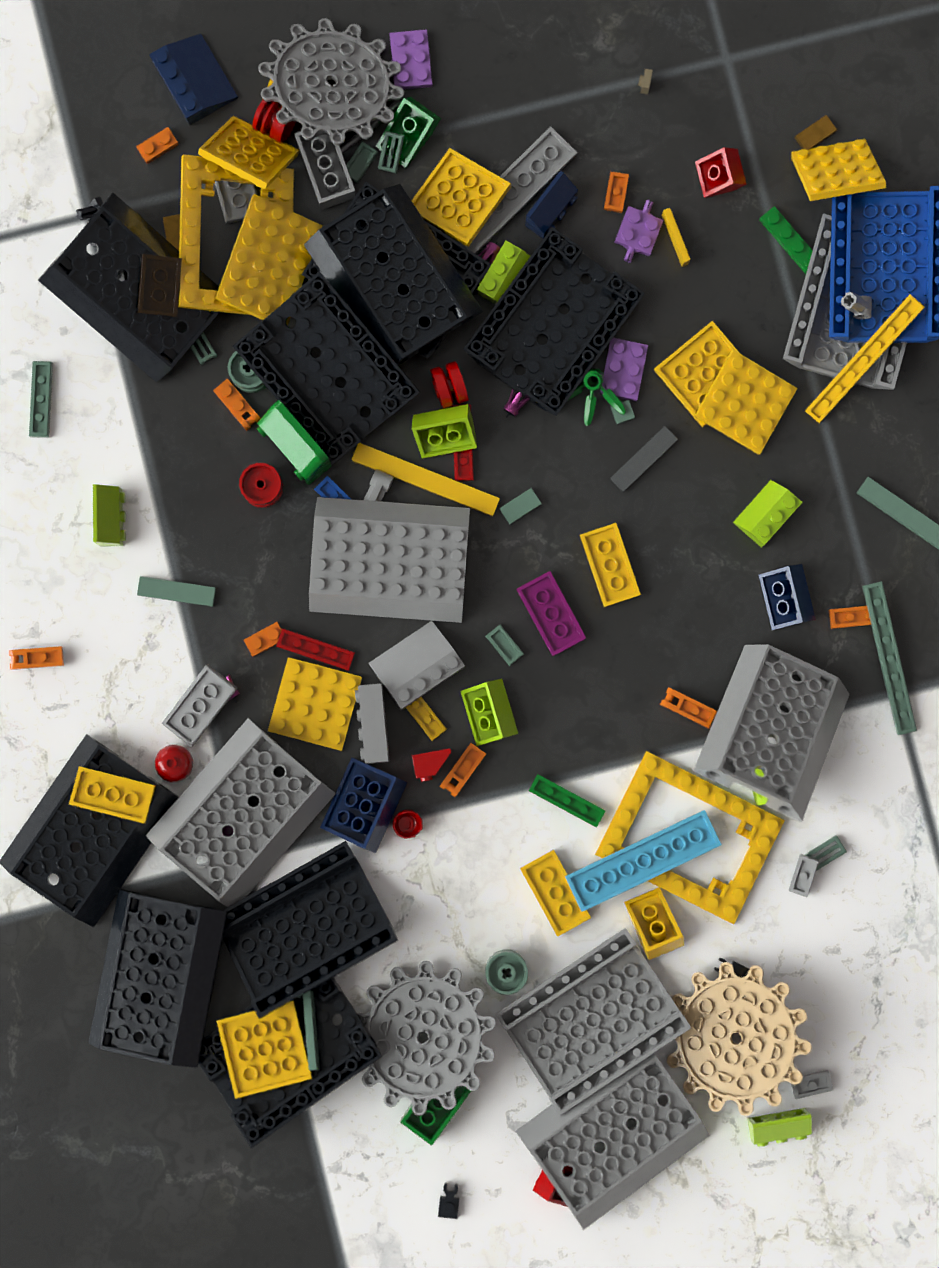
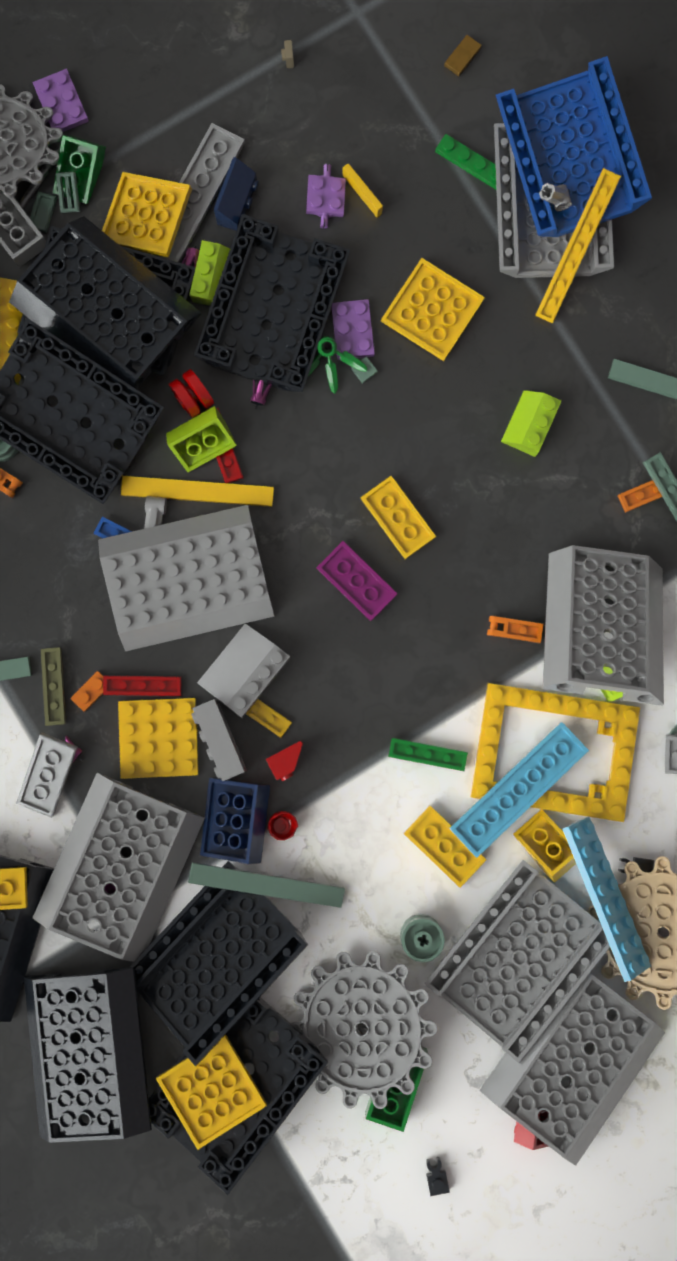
camera: 20 degrees left, 0 degrees up
red cylinder [155,744,193,782] -> none
red wheel [239,463,283,508] -> none
windscreen [257,400,332,485] -> none
sand green tile [303,990,320,1071] -> none
orange plate [439,743,486,797] -> none
lime slope [460,679,518,746] -> none
sand green tile [485,625,524,666] -> none
sand green tile [499,488,542,525] -> none
orange plate [604,171,629,213] -> none
dark grey tile [610,426,678,492] -> none
yellow plate [694,350,798,455] -> none
red slope [695,147,747,198] -> none
dark blue slope [759,564,816,630] -> none
yellow plate [791,139,886,201] -> none
none -> olive plate [41,647,66,726]
none -> sand green tile [188,862,345,908]
none -> medium azure plate [563,816,651,982]

